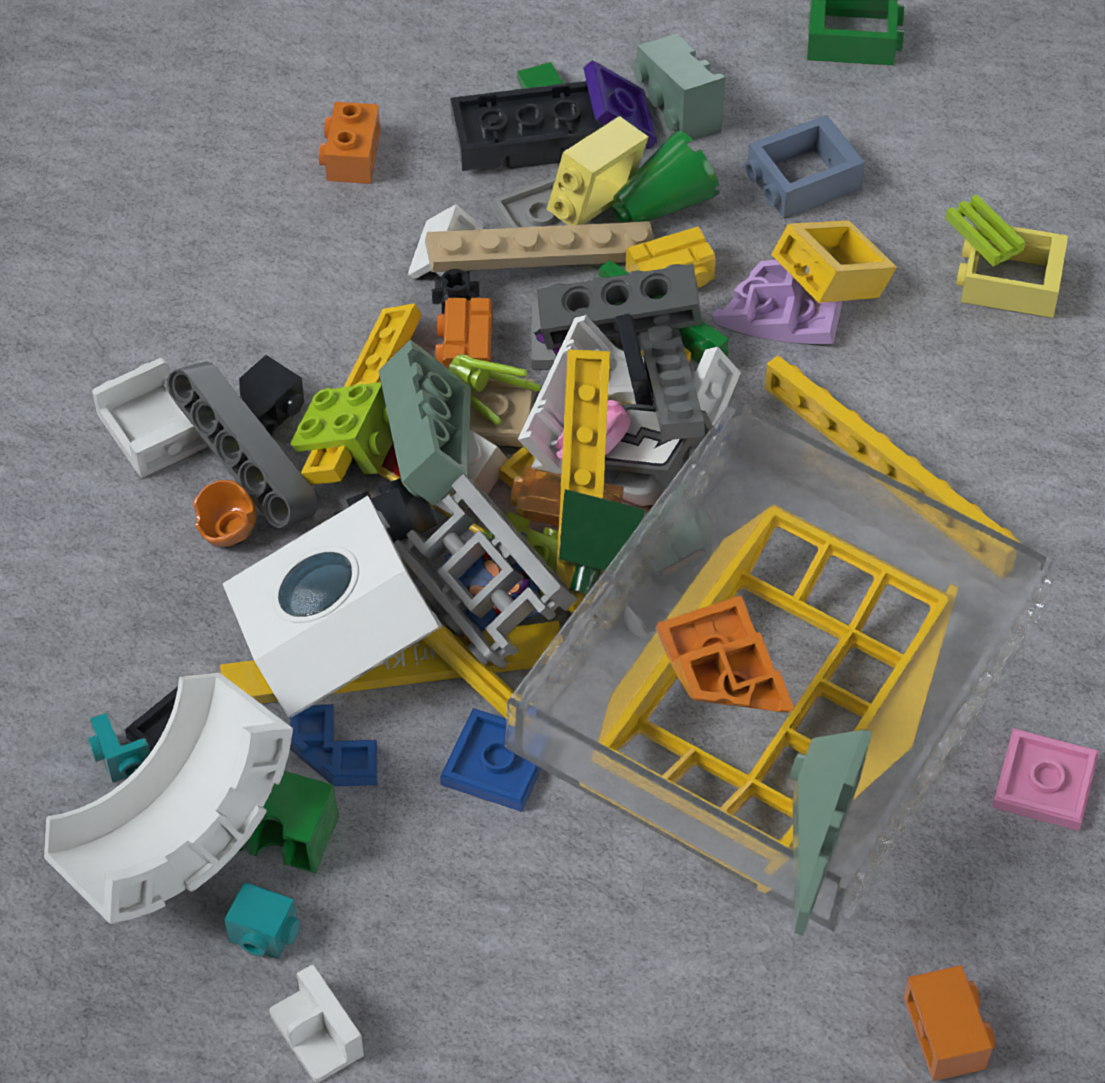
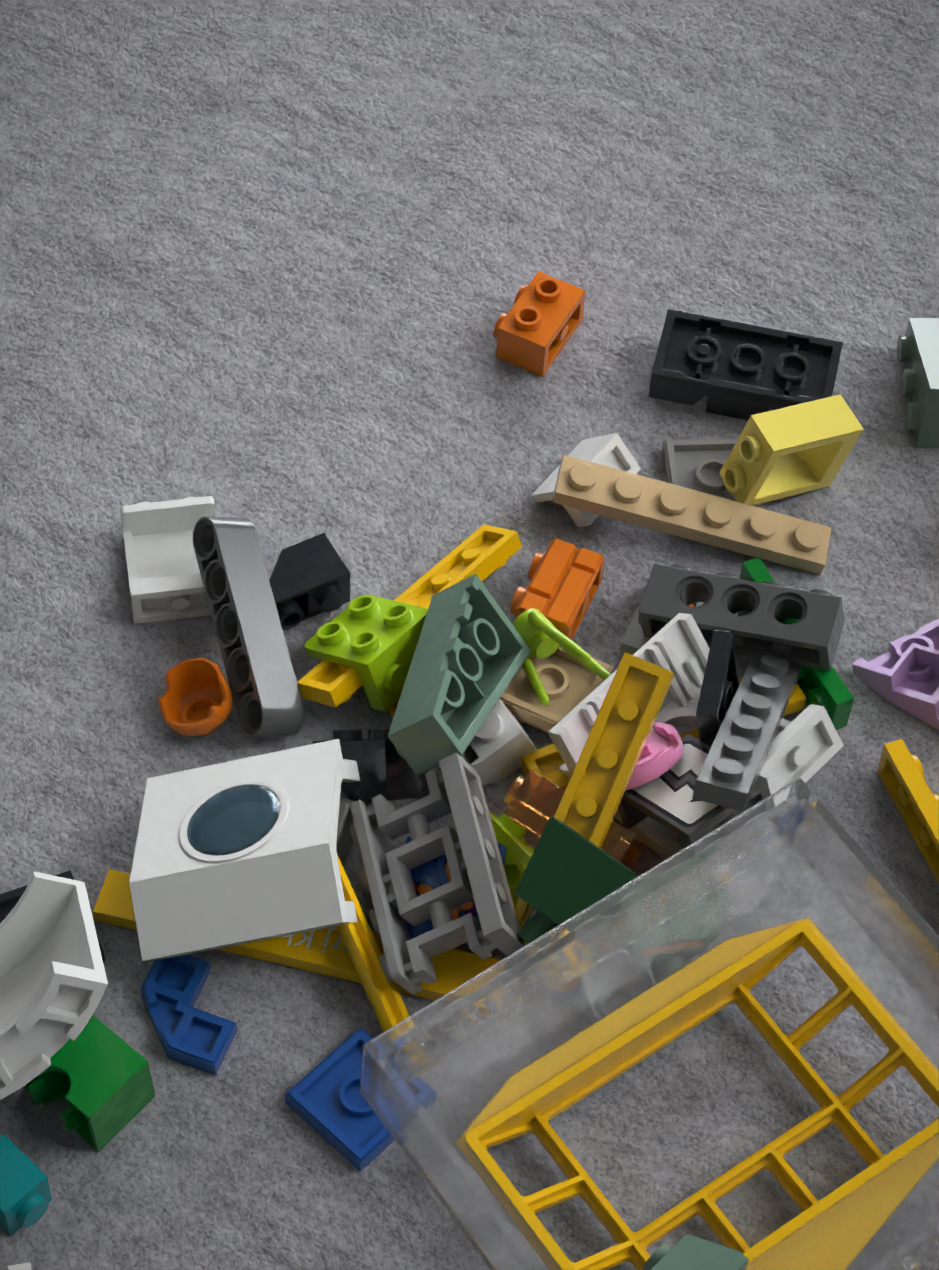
camera: 20 degrees right, 0 degrees up
black gear [431,269,480,314] -> none
green tile [517,62,564,89] -> none
dark purple tile [583,60,657,150] -> none
green cone [611,130,720,223] -> none
yellow brick [626,226,716,288] -> none
orange slope [655,595,795,713] -> none

